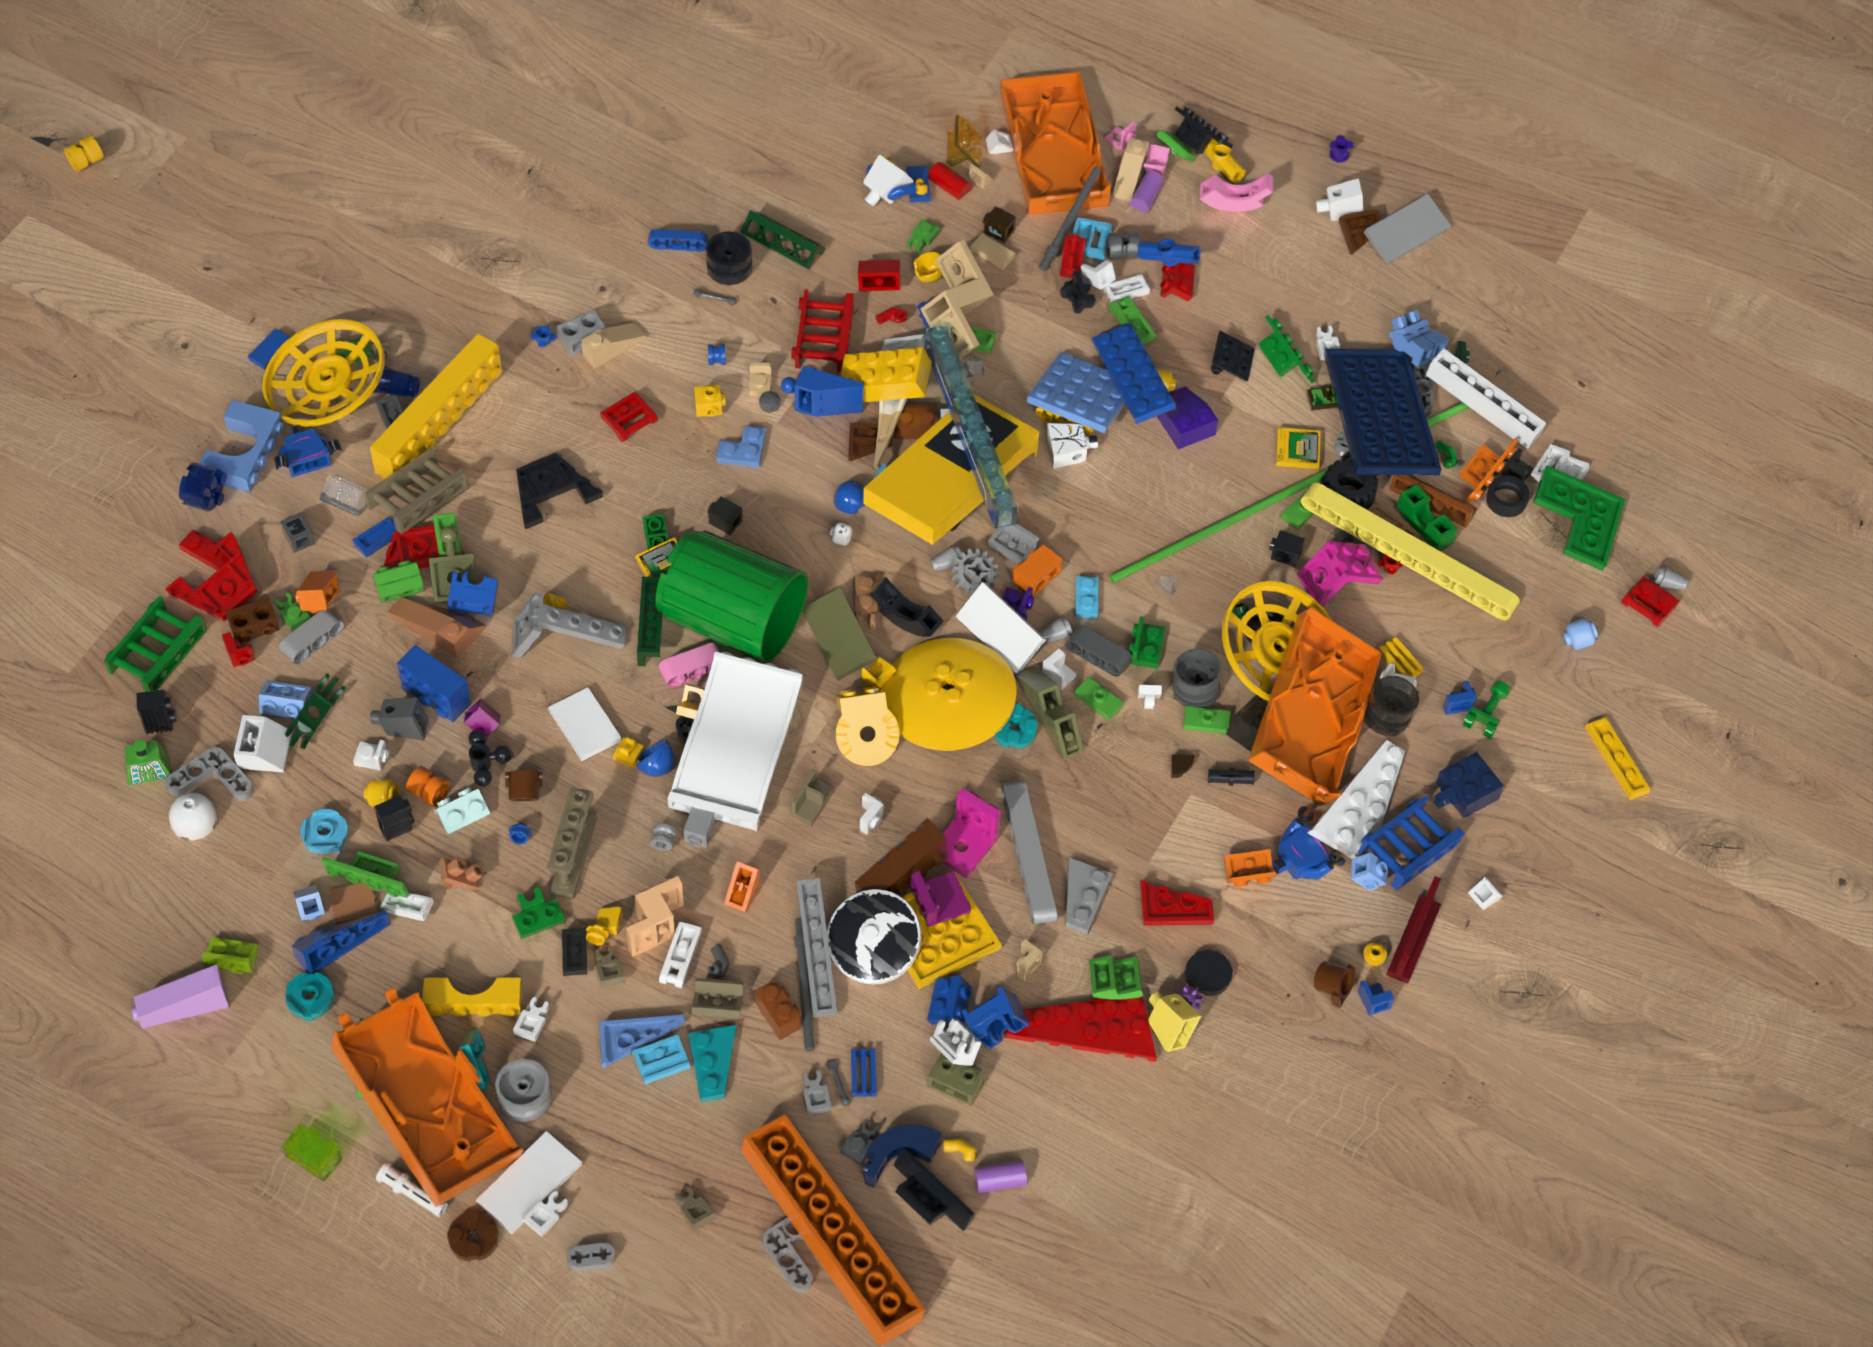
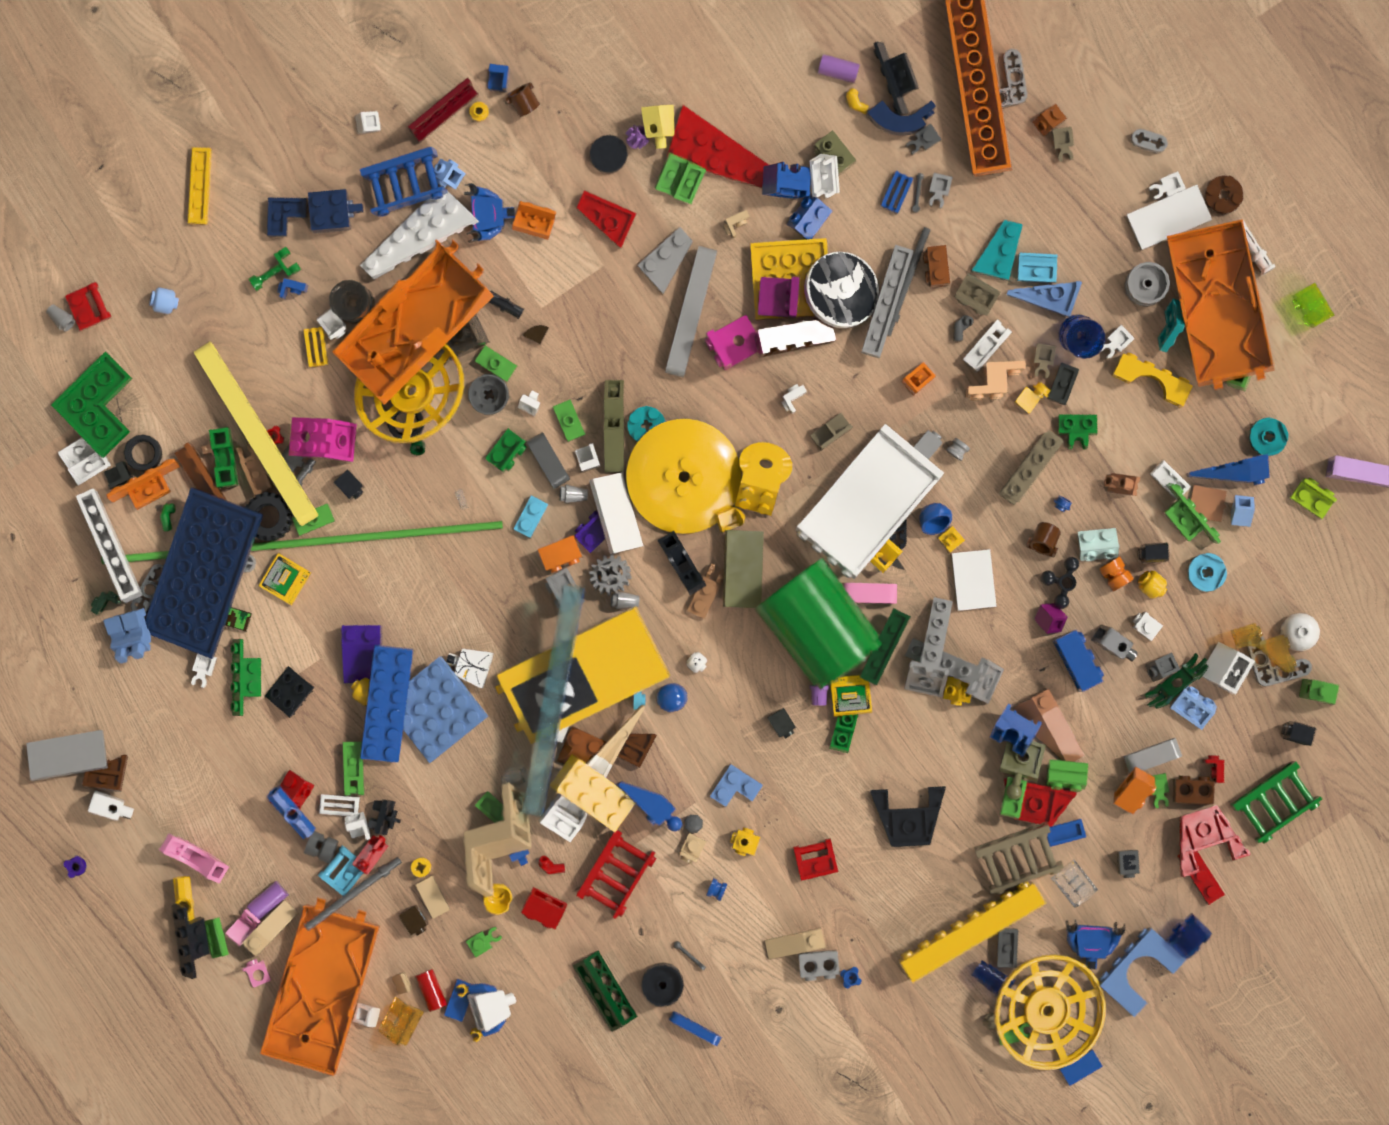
camera: 150 degrees left, 30 degrees up
none -> dark blue plate [267,197,307,237]
none -> yellow wheel [411,857,431,877]
none -> light grey bracket [905,597,953,697]
none -> dark orange bracket [1033,103,1067,136]
none -> clear blue wheel [1058,314,1105,359]
none -> dark grey bracket [1145,653,1180,682]
none -> clear yellow arch [1231,623,1297,673]

